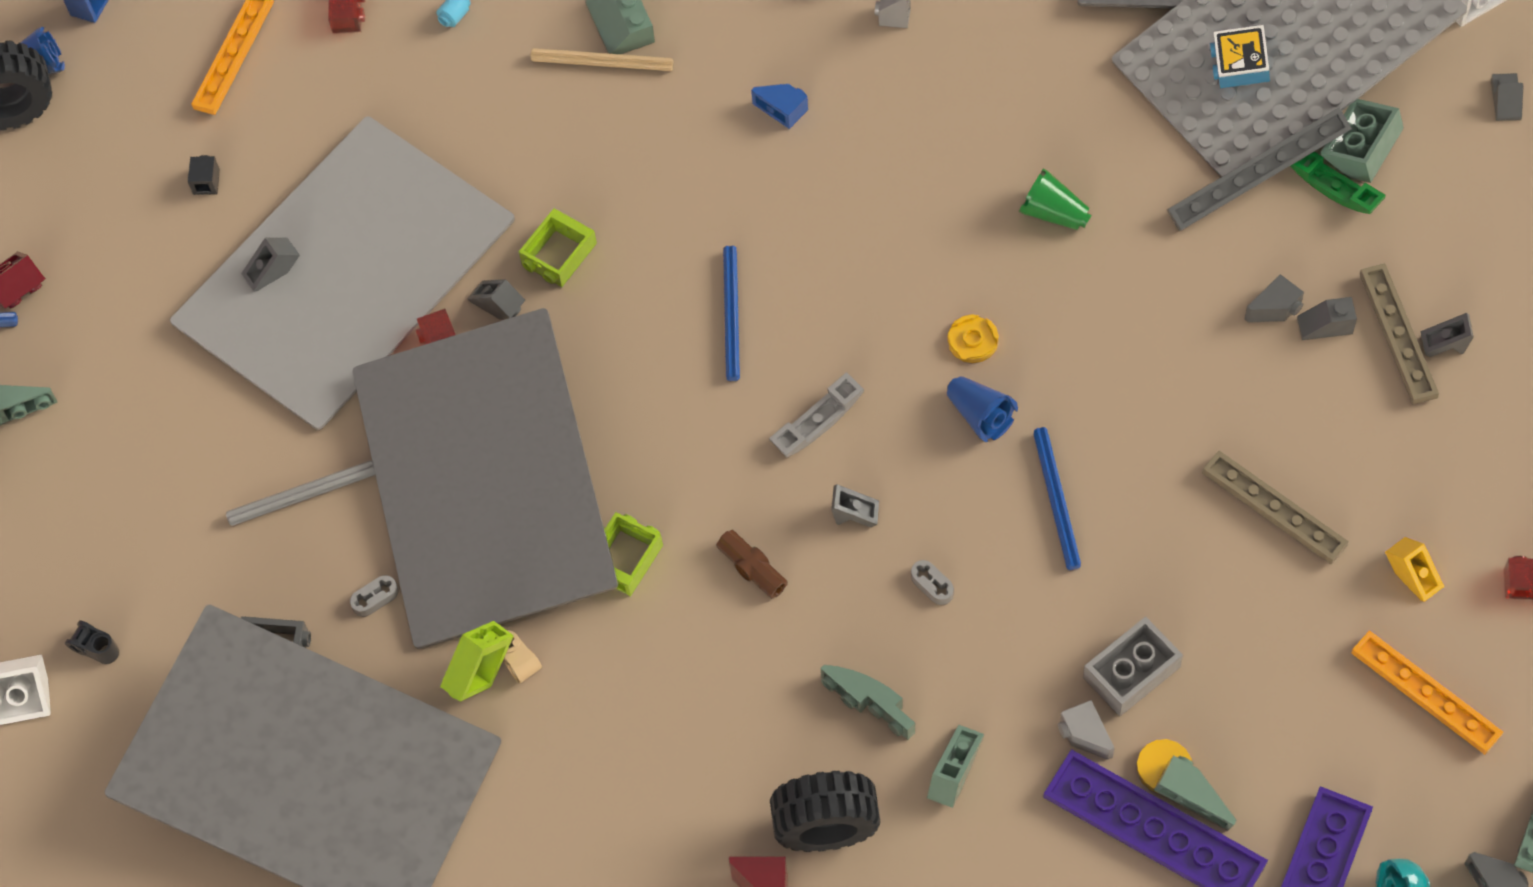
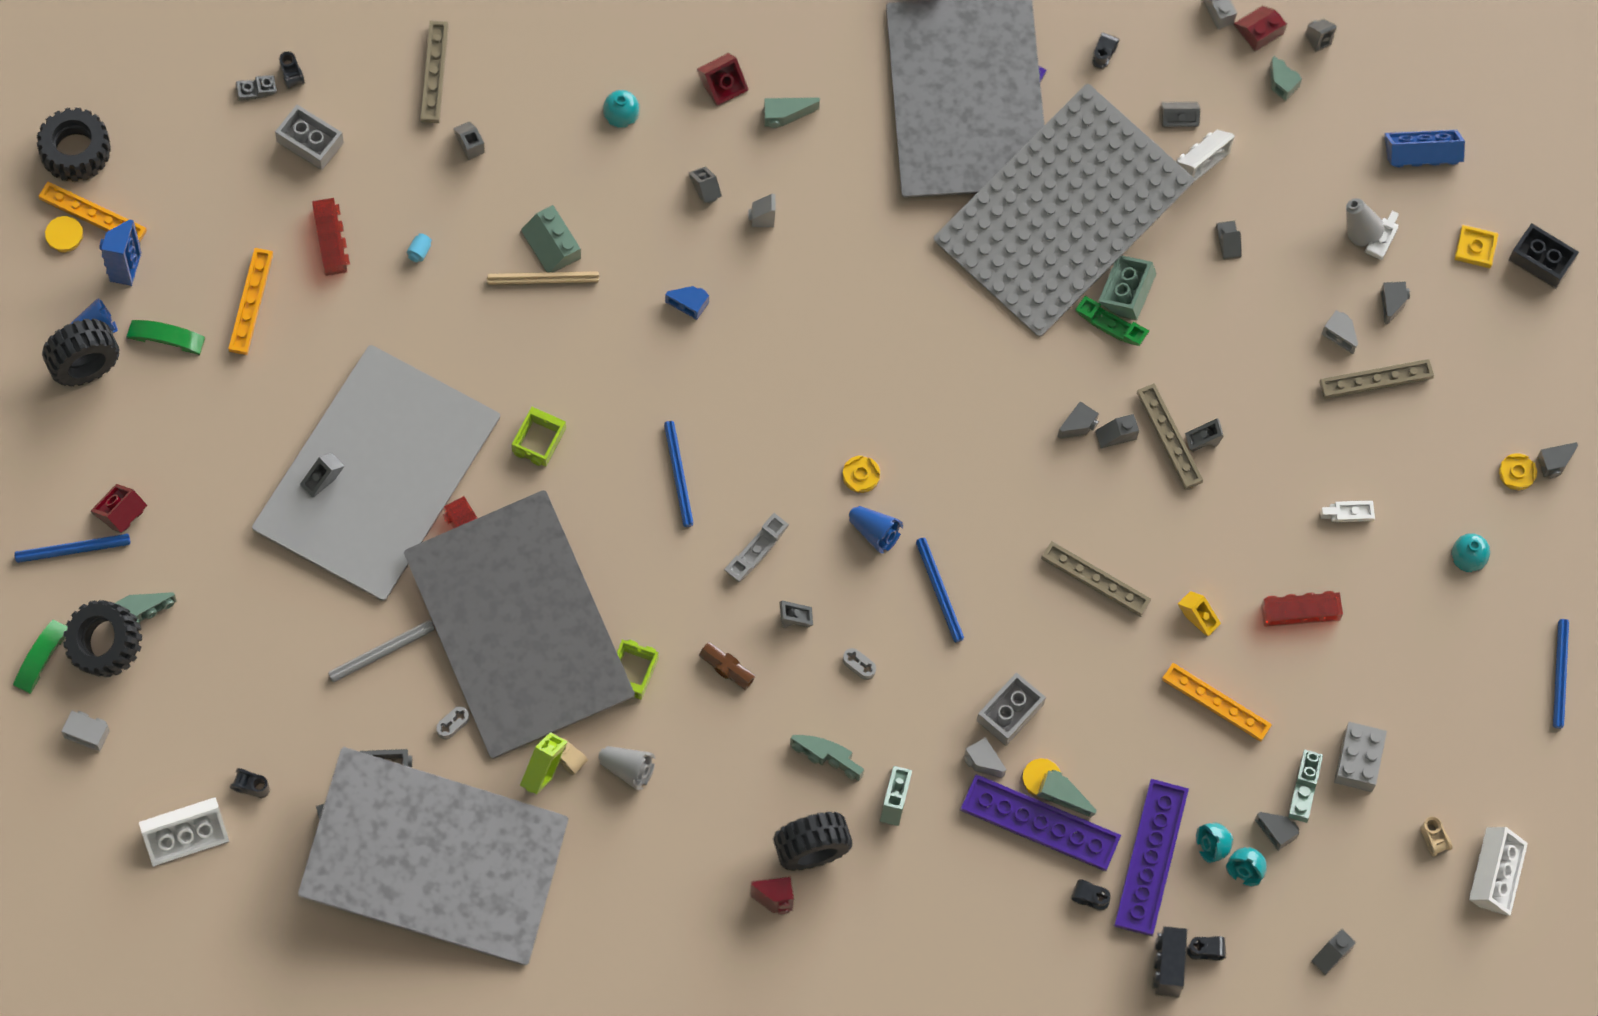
camera: 20 degrees left, 5 degrees up
black brick [188,155,220,195] -> none
dark grey slope [467,279,525,319] -> none
green cone [1019,168,1092,230] -> none
dark grey plate [1167,107,1352,231] -> none
piece [1210,25,1270,88] -> none
none -> green slope [126,320,205,355]
none -> light grey cone [598,746,655,790]

